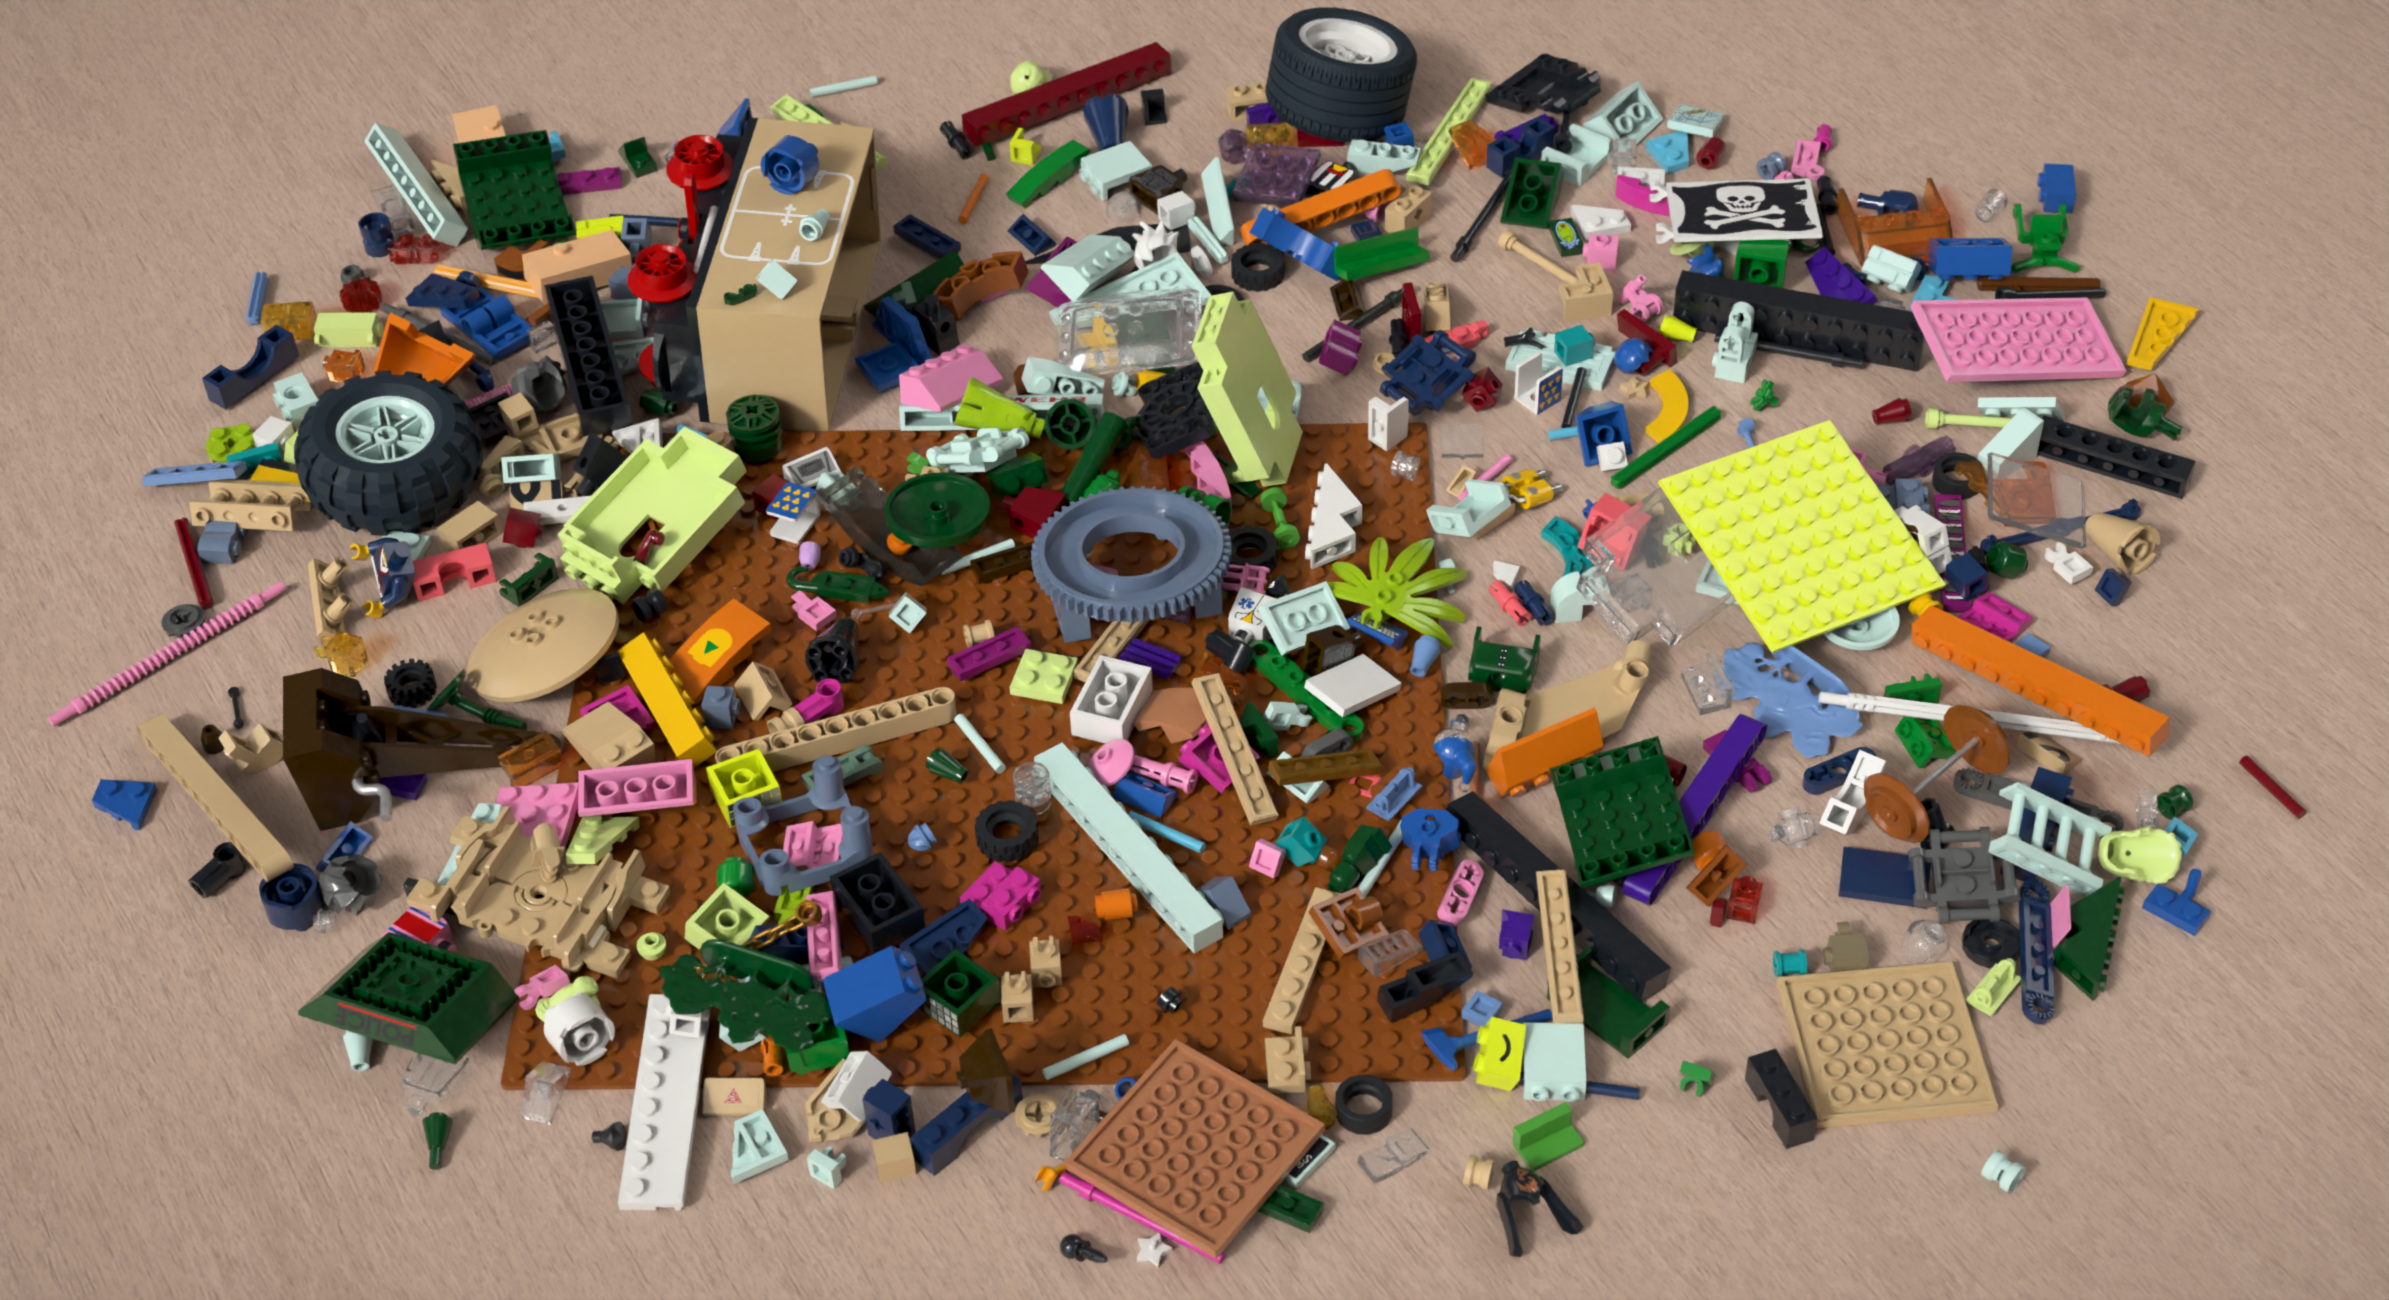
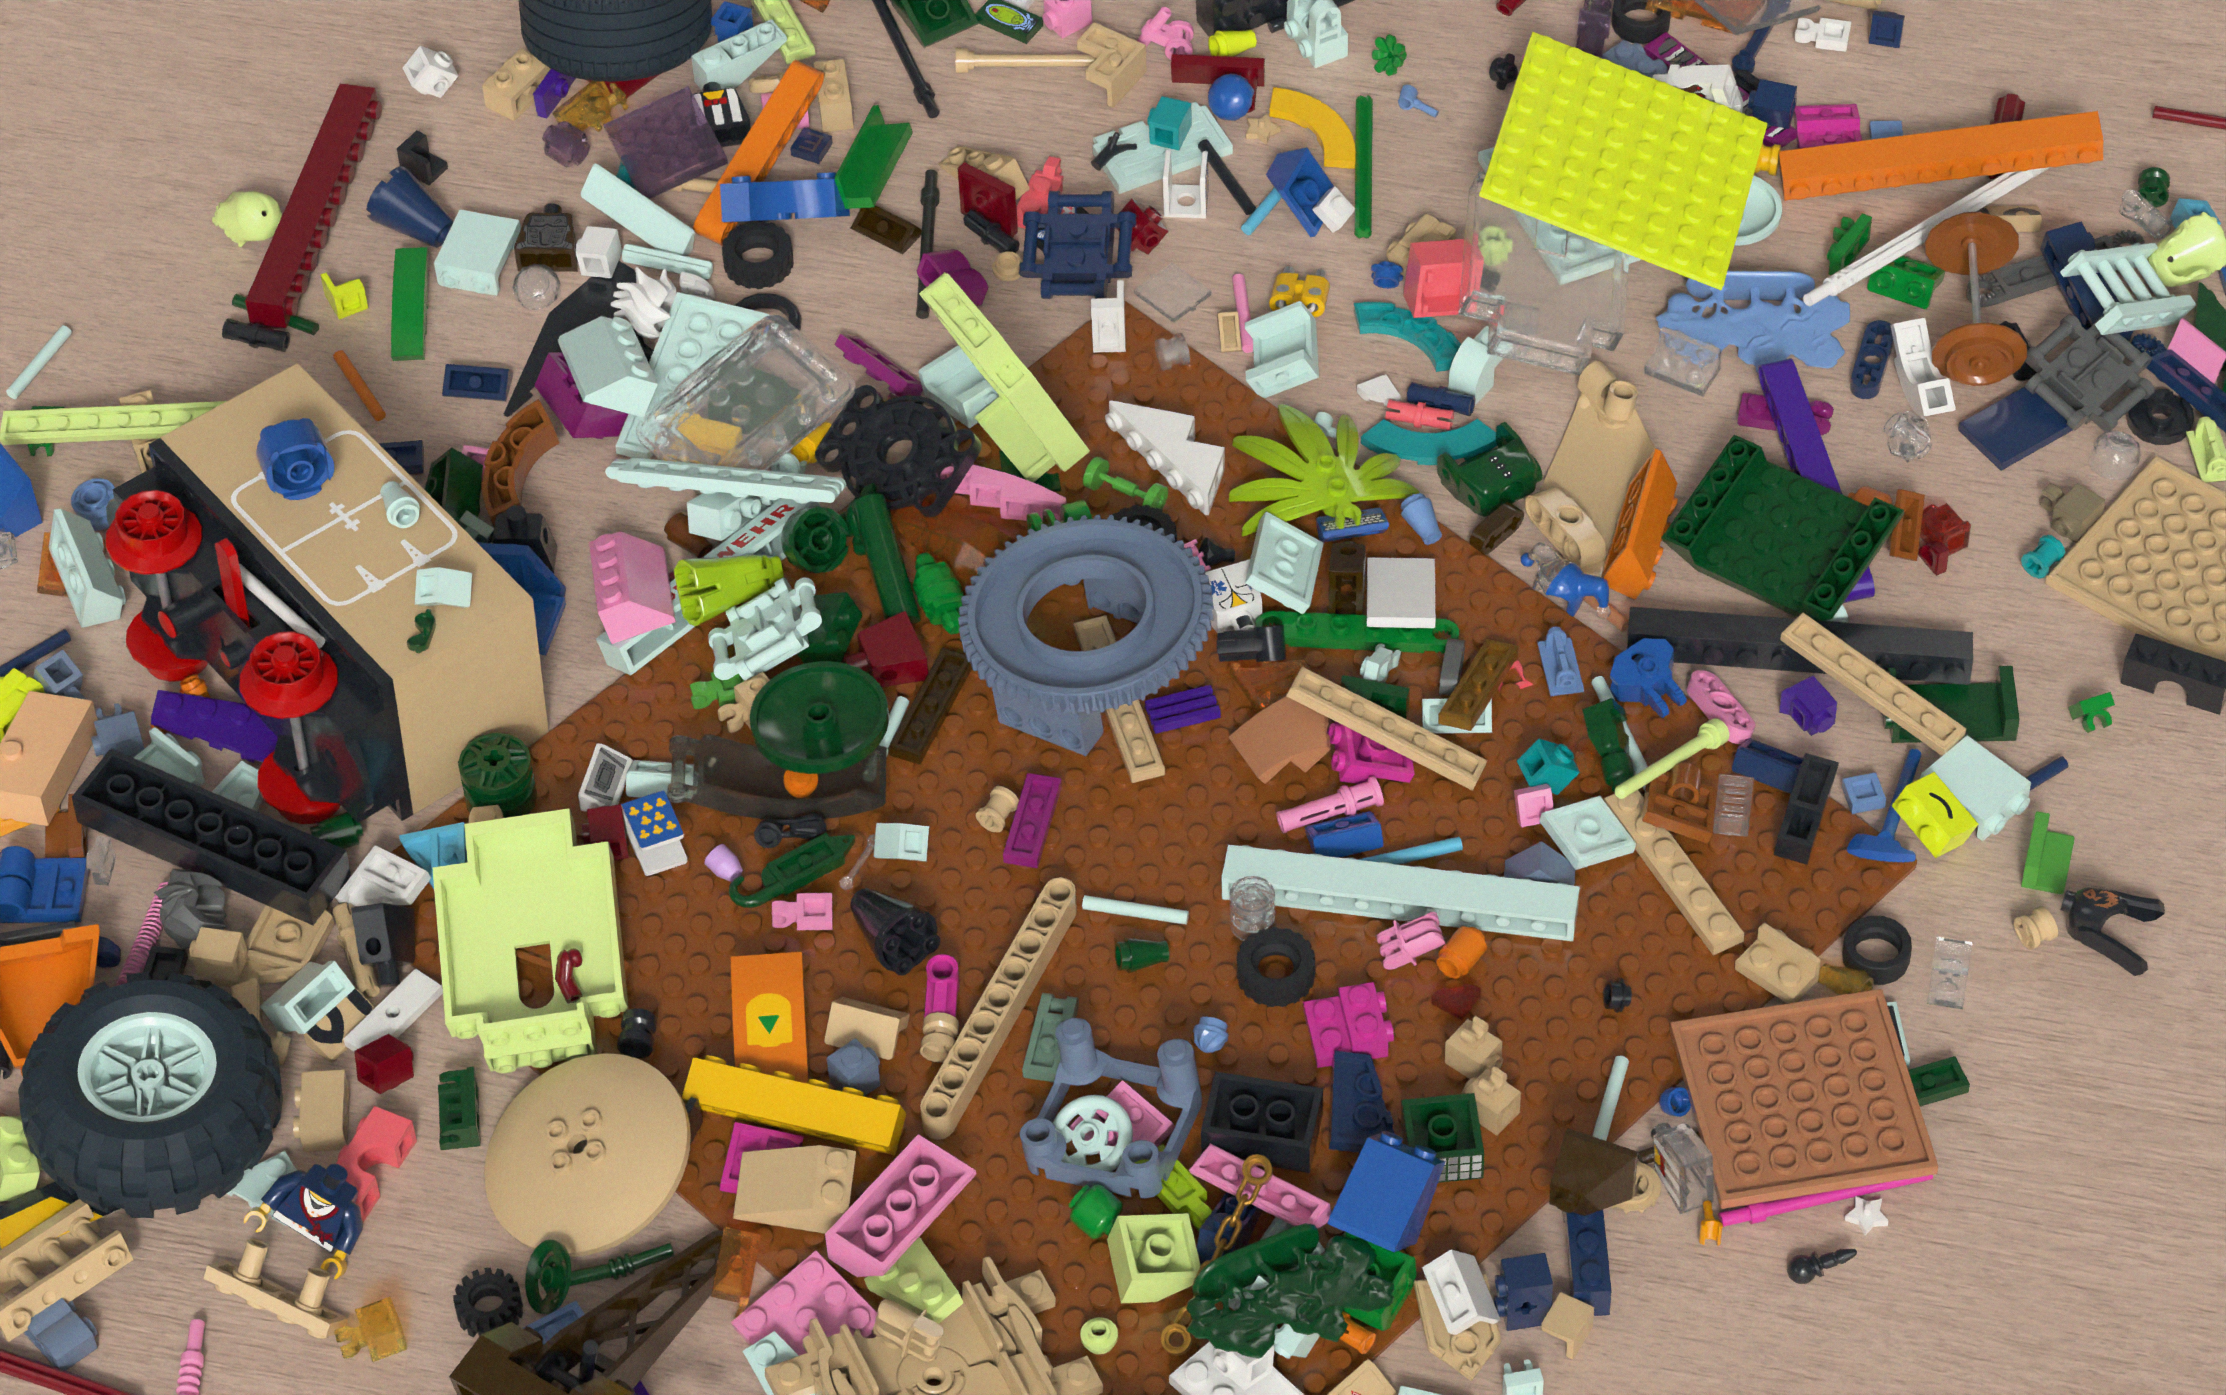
camera: 45 degrees left, 5 degrees up
neon yellow brick [706,749,782,828] -> none
yellowish green plate [1010,649,1078,704] -> none
white brick [1070,655,1153,744] -> none
bright pink dish [1087,739,1135,787] -> none
dark green head [1986,541,2028,579] -> none
none -> white brick [403,46,458,98]
none -> light aqua hinge [605,457,846,503]
none -> light aqua plate [1053,1095,1133,1172]
none -> teal tile [1361,419,1497,465]
none -> bright pink arm [1376,912,1445,970]
none -> light aqua tile [1539,796,1636,870]
none -> yellowish green piece [1615,718,1729,799]

